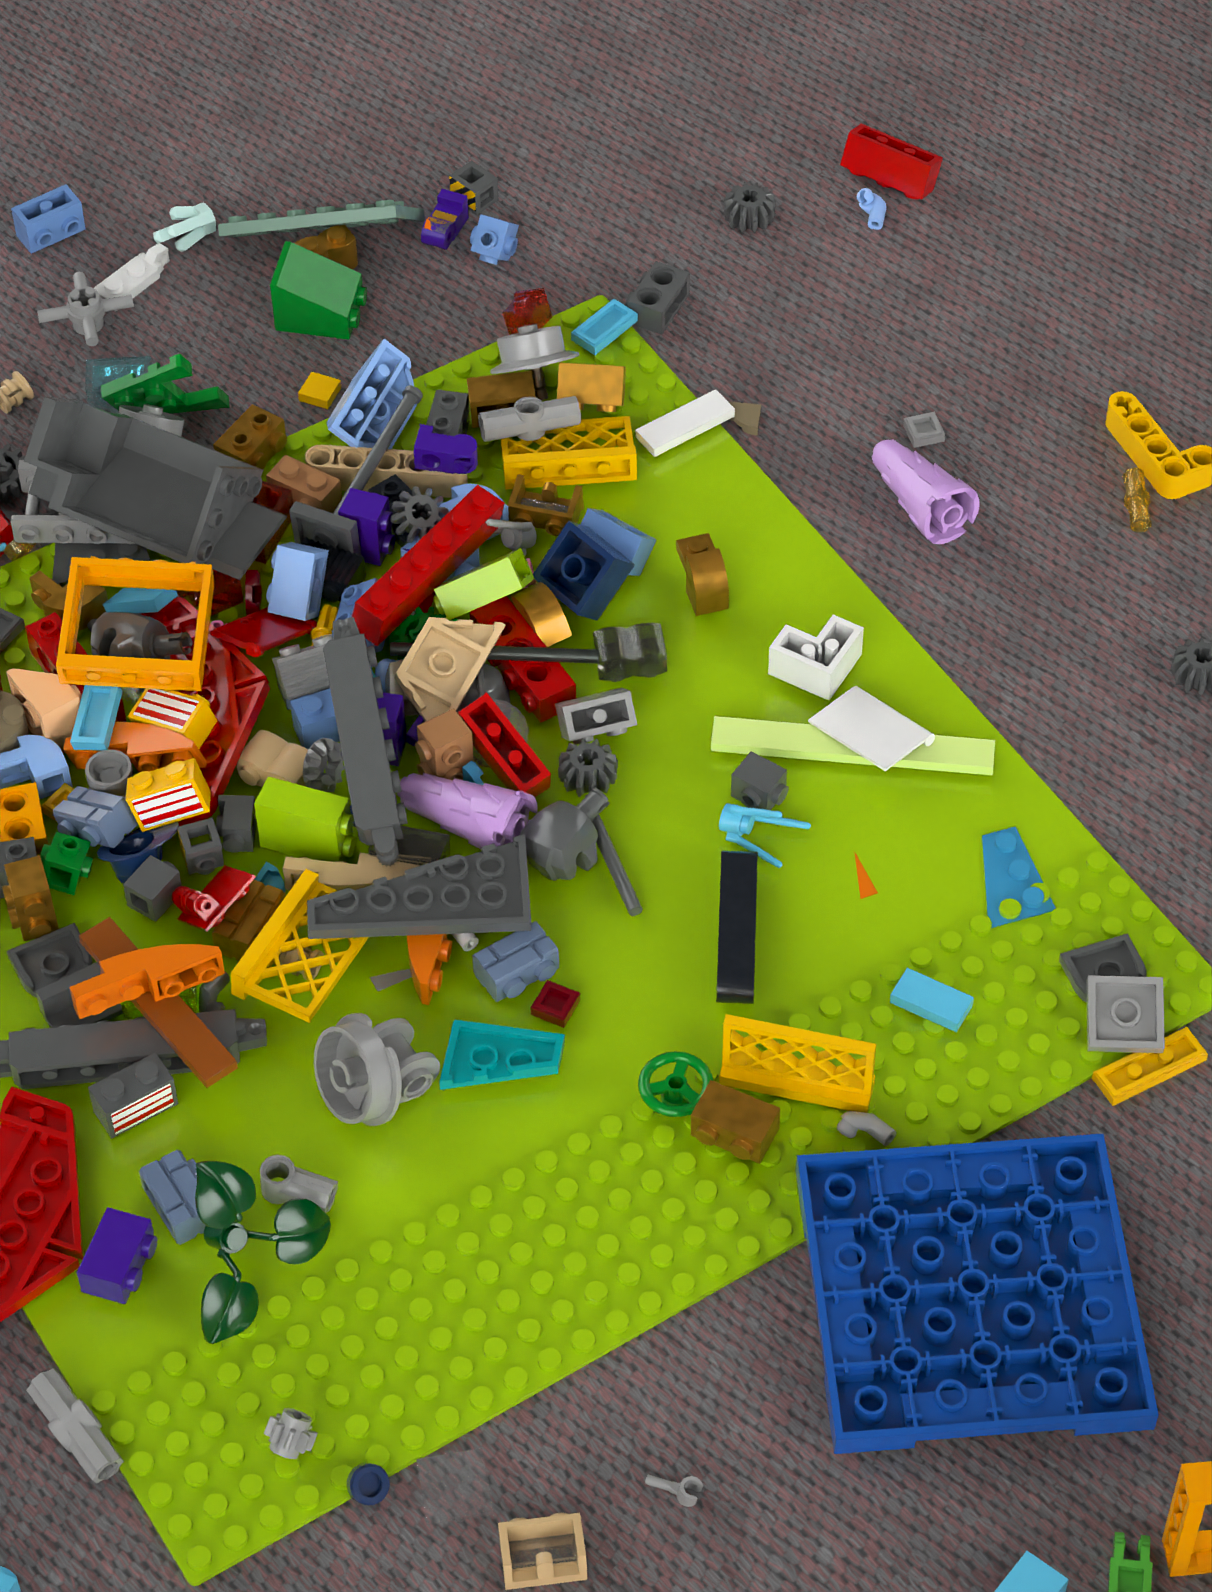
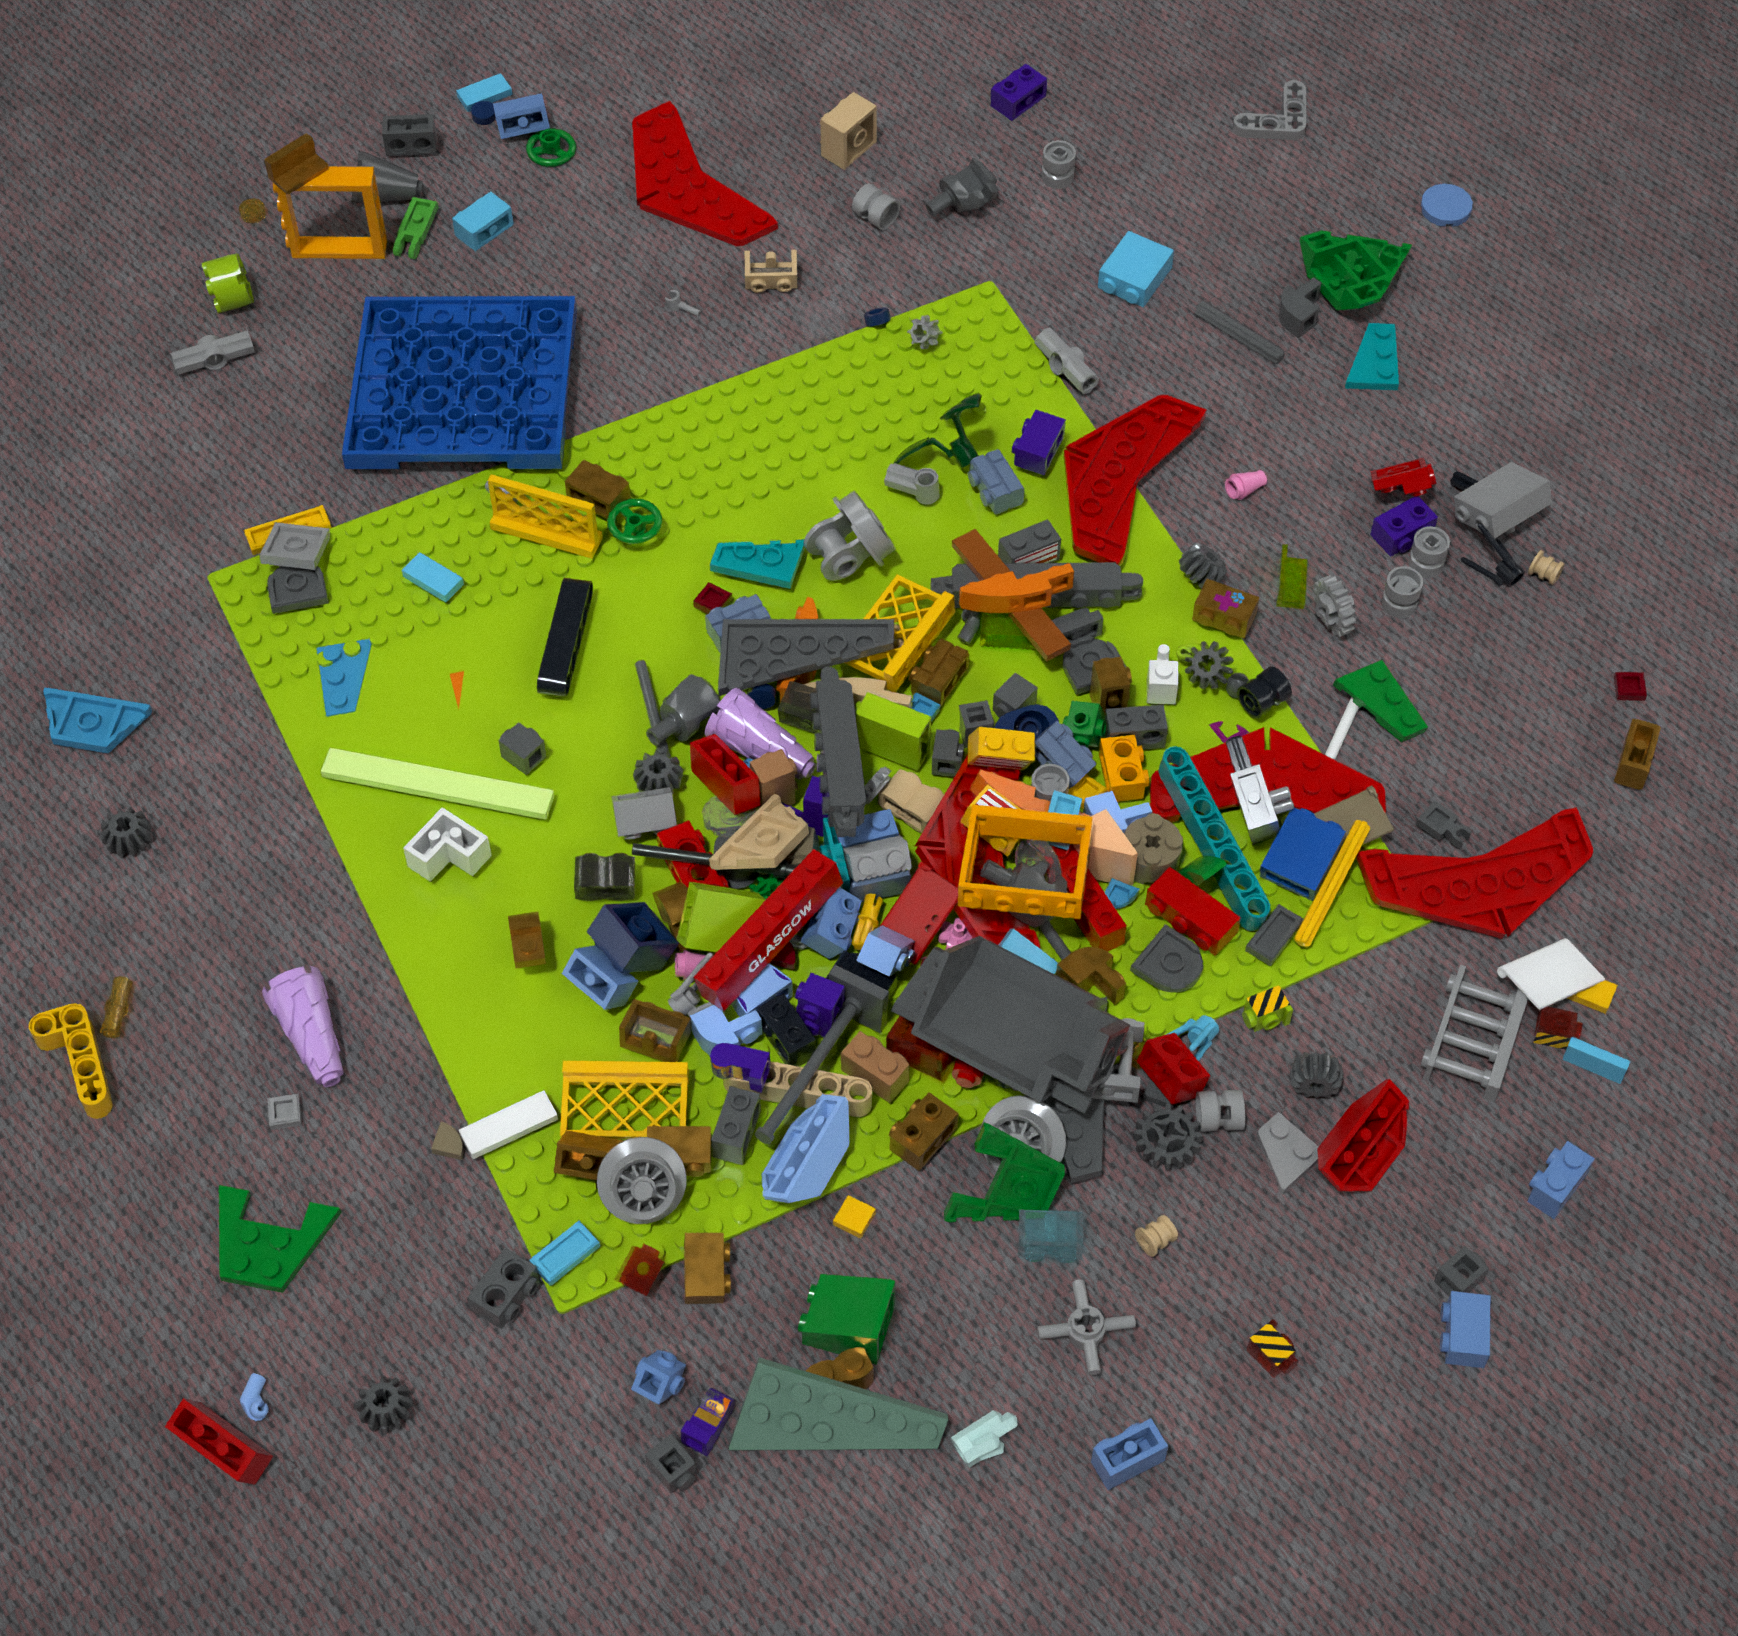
camera: 175 degrees left, 5 degrees up
white hinge [94,243,170,311] -> none
red hinge [172,865,256,932] -> none
dark grey gear [390,486,449,543] -> none
light grey piece [478,396,581,442] -> none
medium azure plant [719,803,811,868] -> none
white piece [808,686,935,771] -> none
none -> green wing [219,1185,342,1293]
none -> pearl gold brick [684,1233,731,1304]

